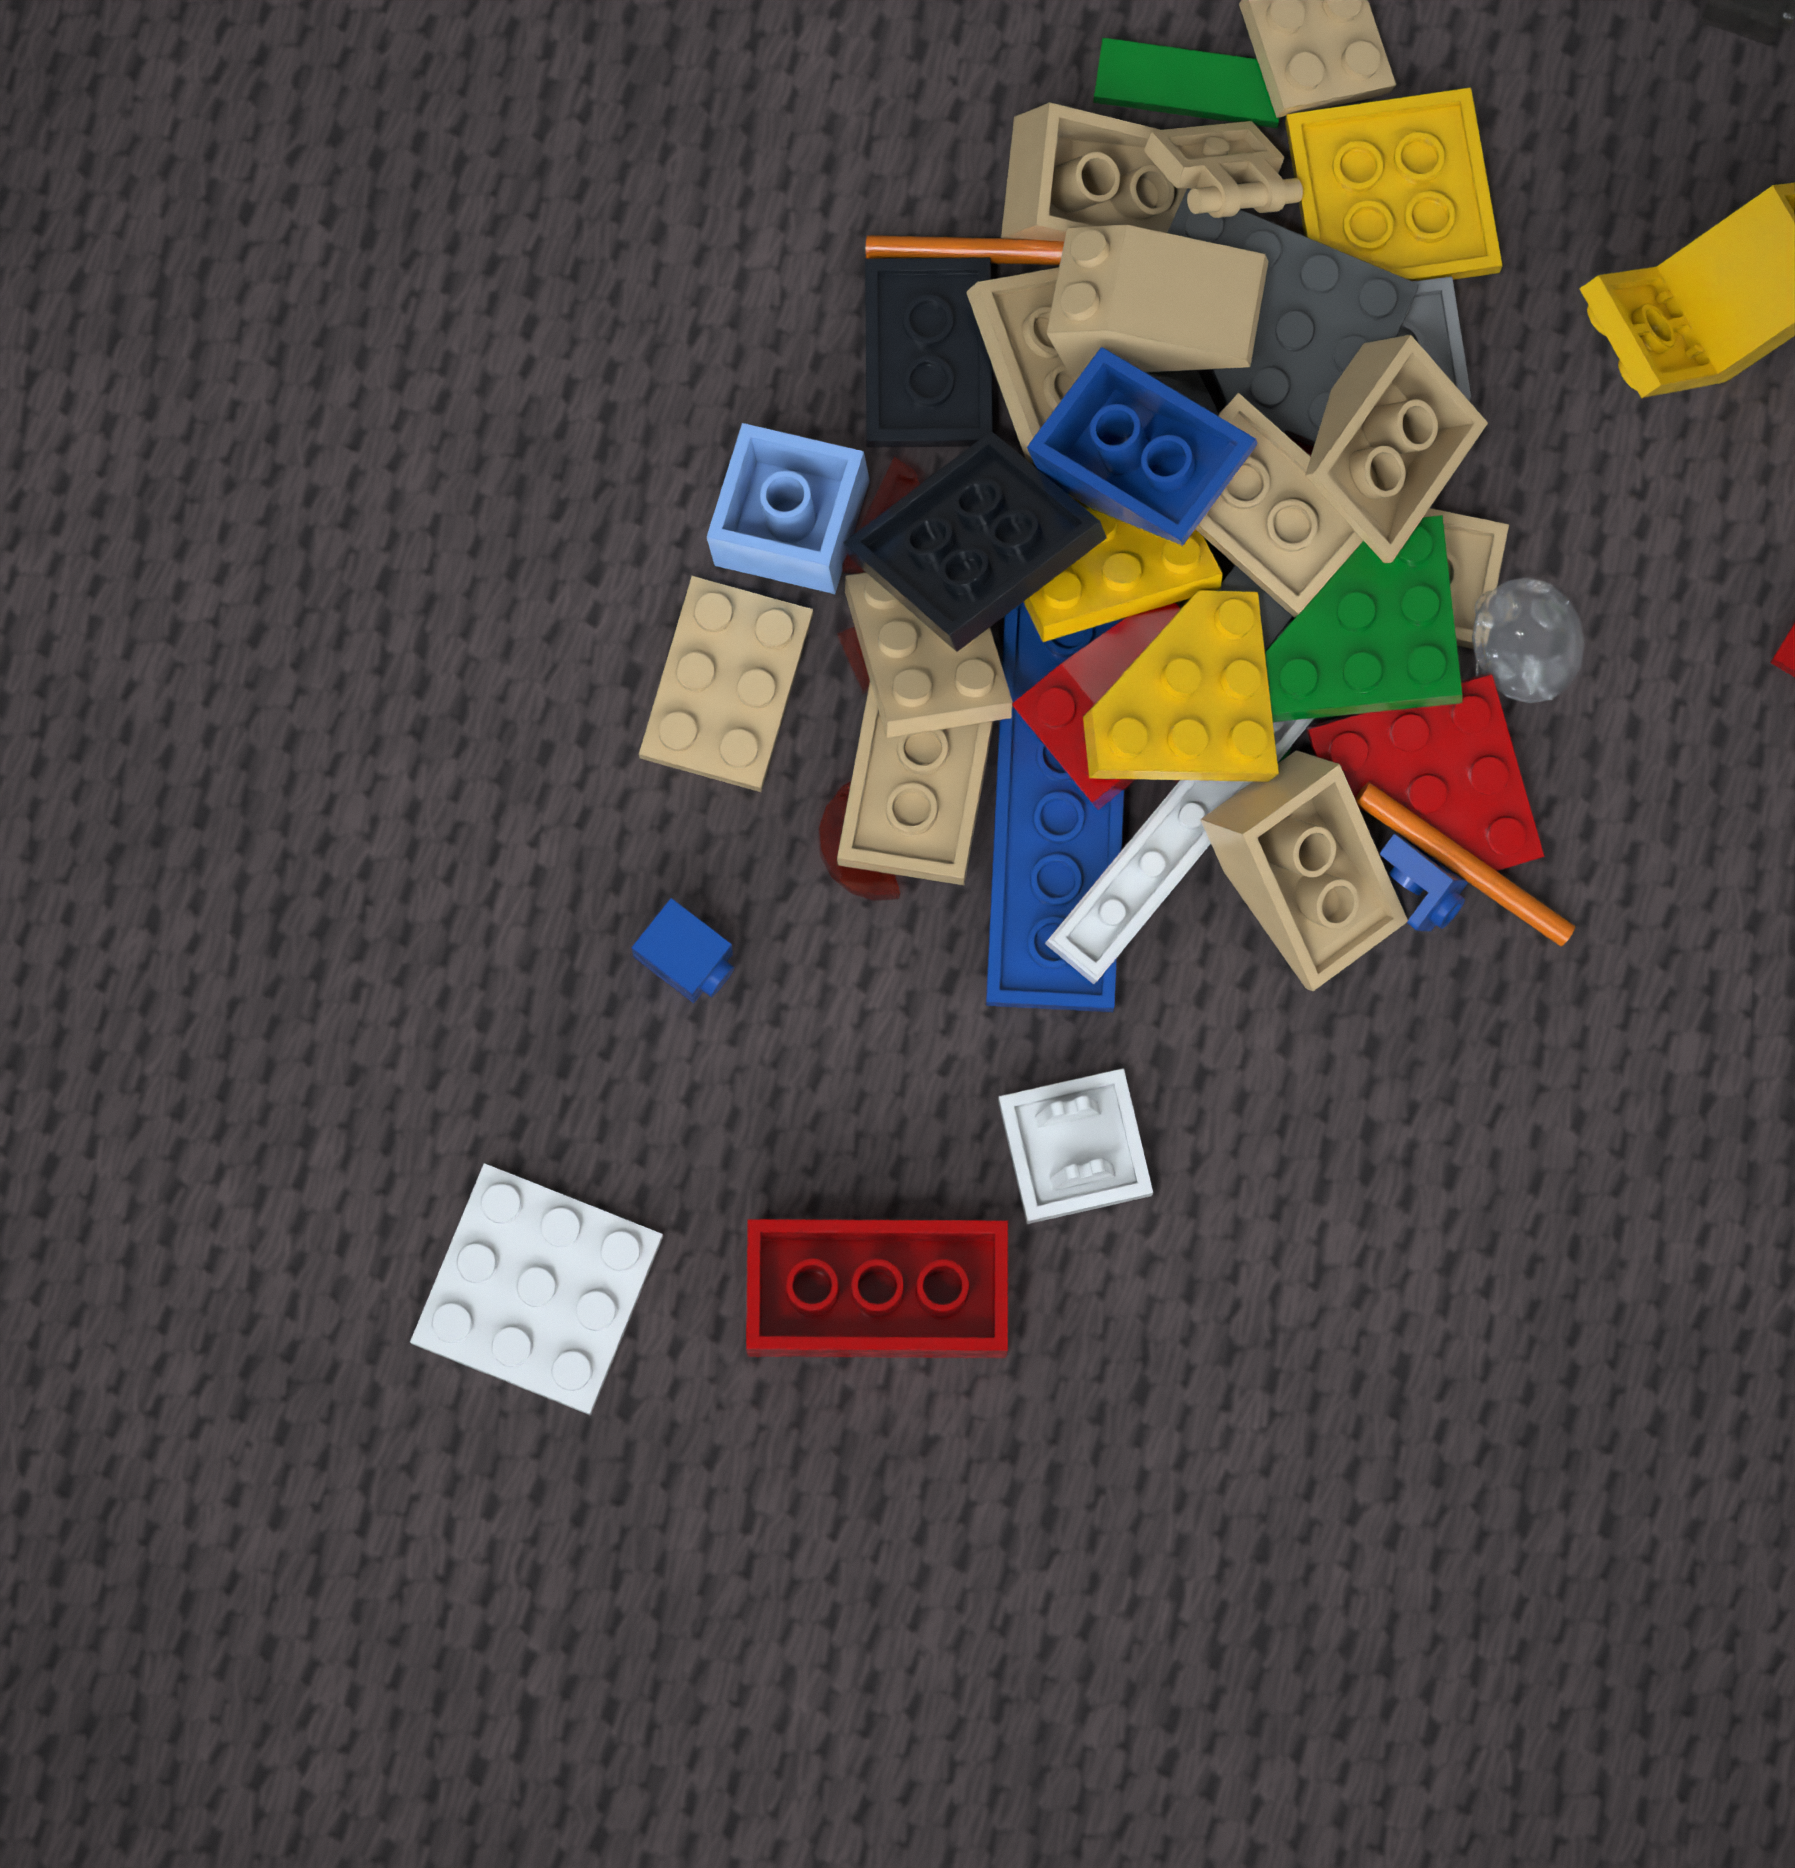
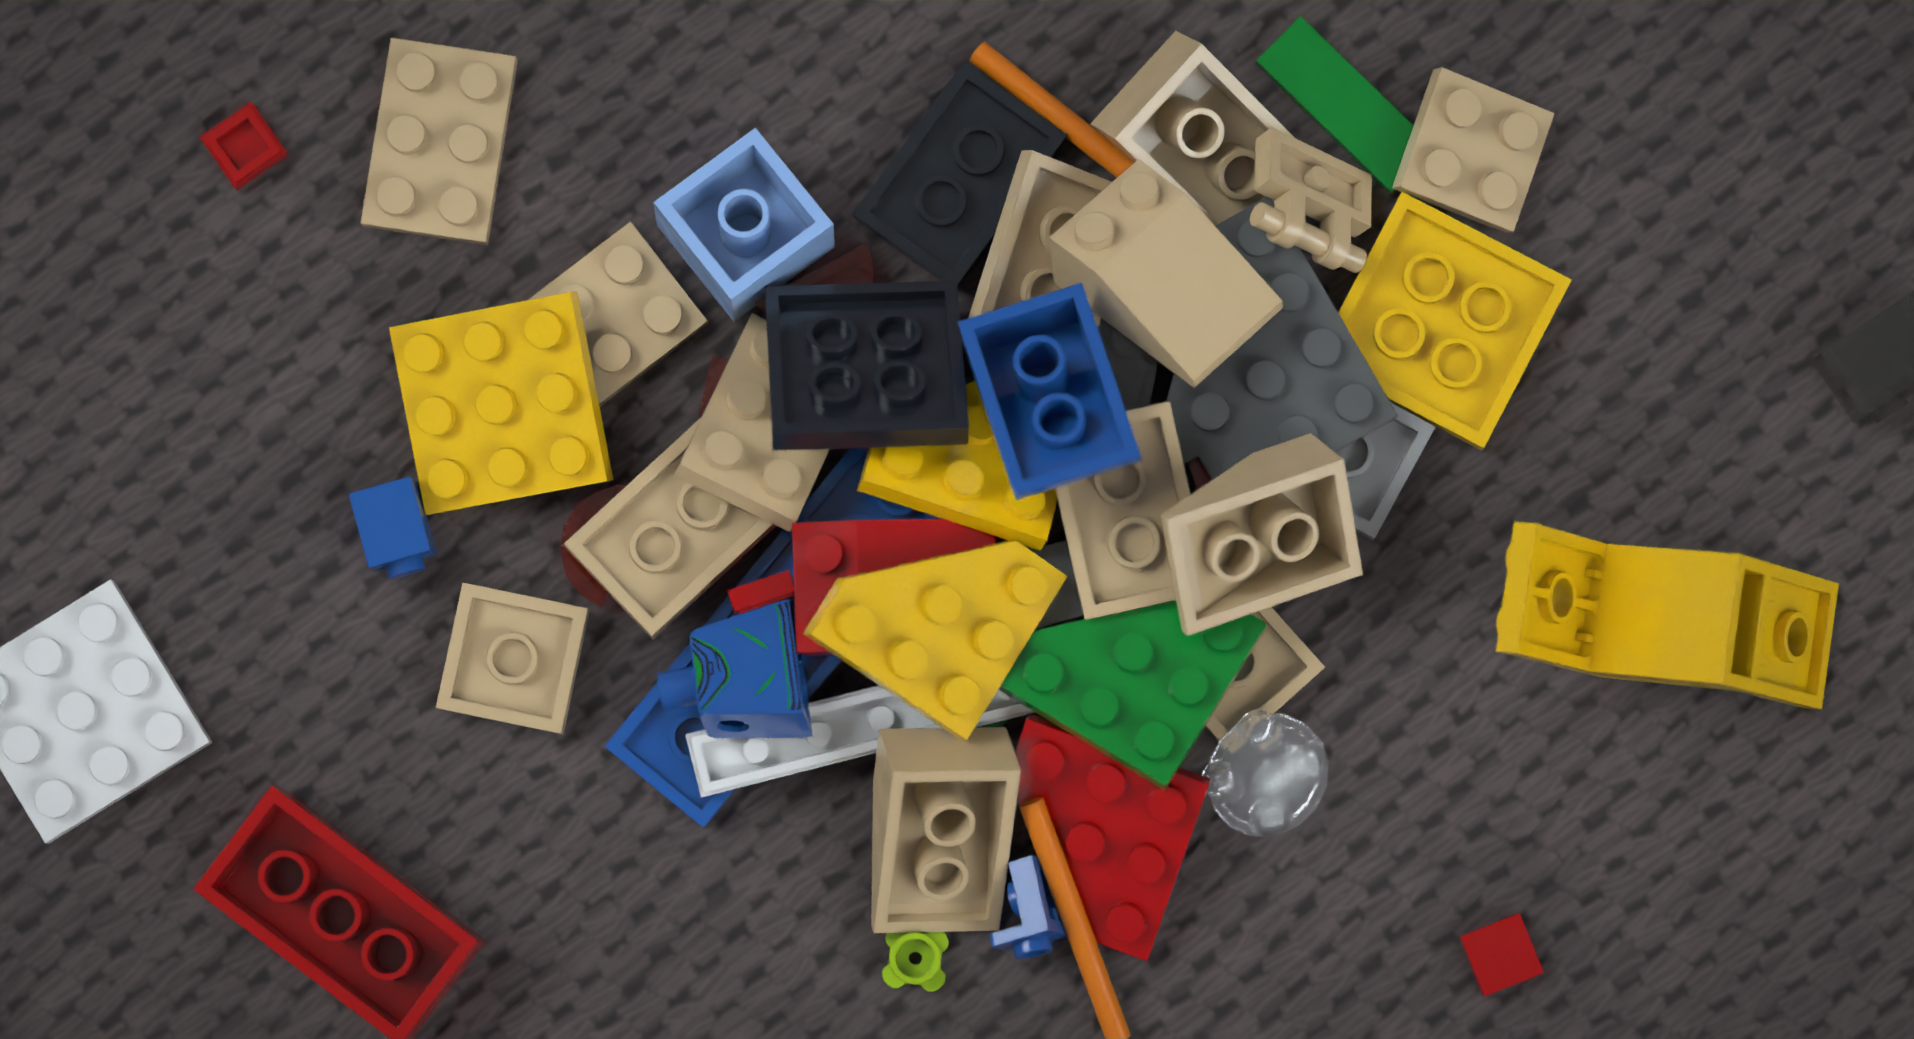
camera: 45 degrees right, 5 degrees up
white plate [998,1068,1153,1224] -> none
none -> red tile [199,101,289,191]
none -> tan plate [360,38,518,245]
none -> yellow plate [389,291,614,515]
none -> tan plate [436,583,590,735]
none -> blue torso [657,599,813,738]
none -> red tile [727,570,795,615]
none -> lime plate [882,932,949,992]

